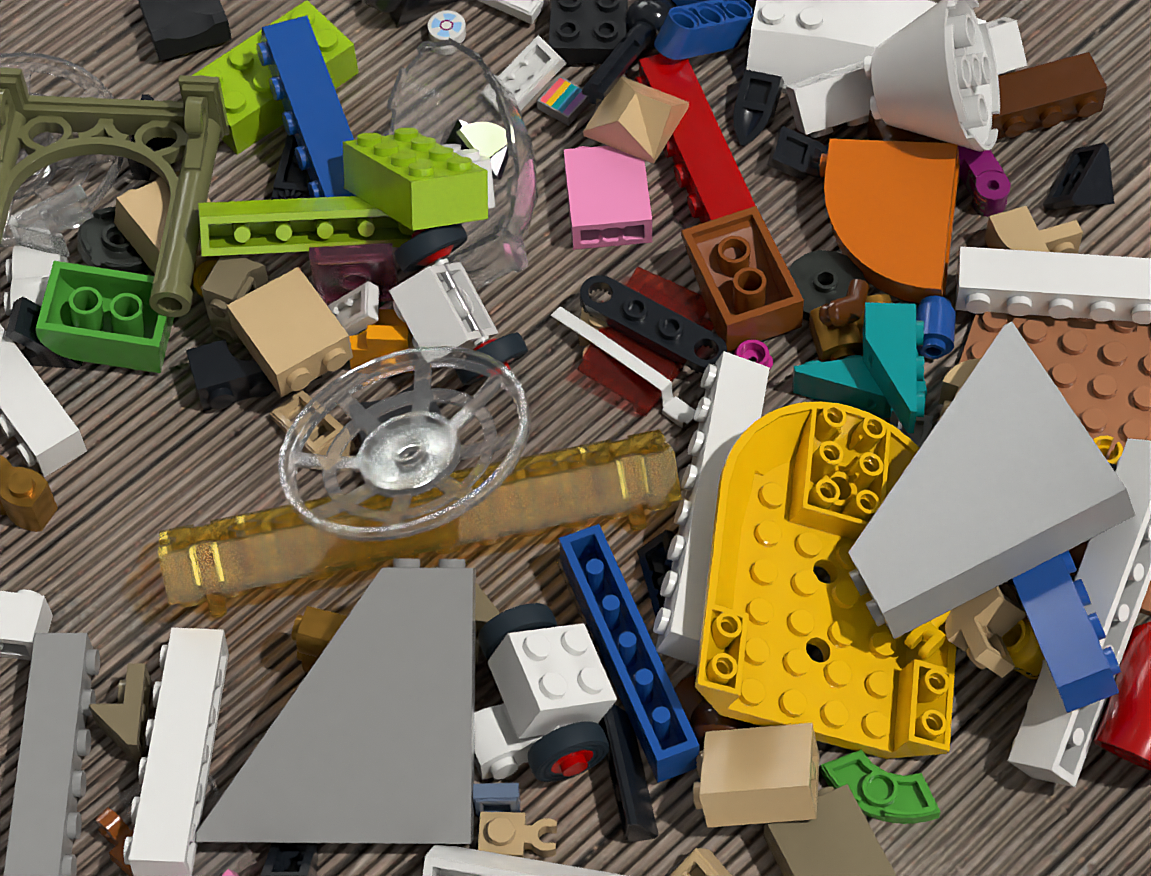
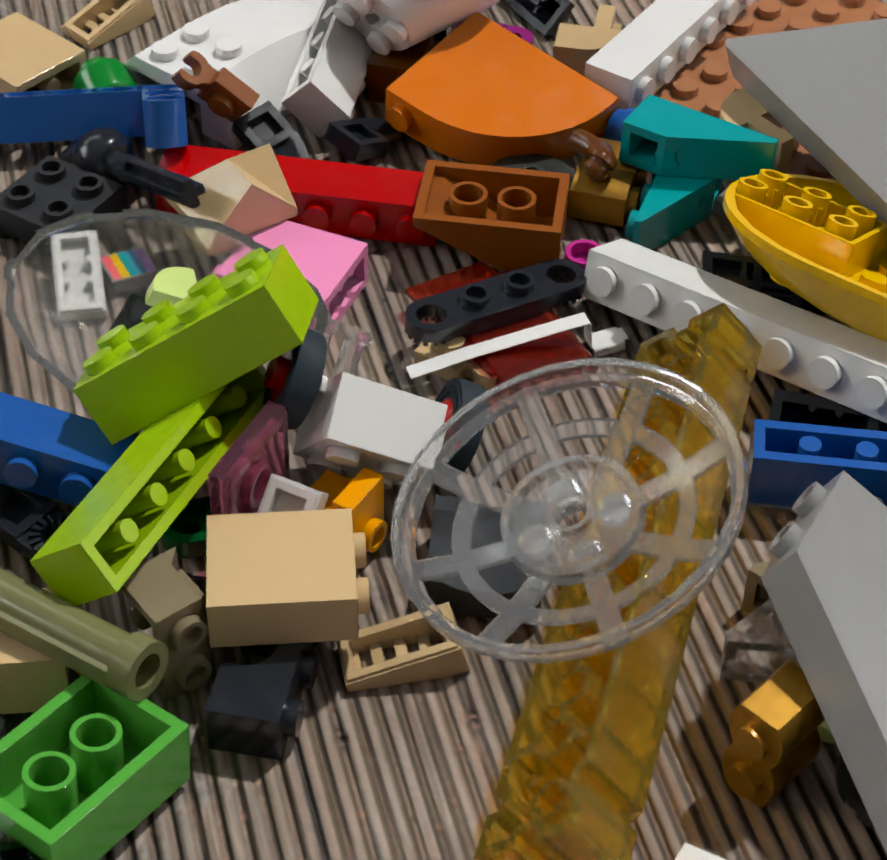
camera: 65 degrees left, 15 degrees down
none -> dark orange plate [172,50,260,122]

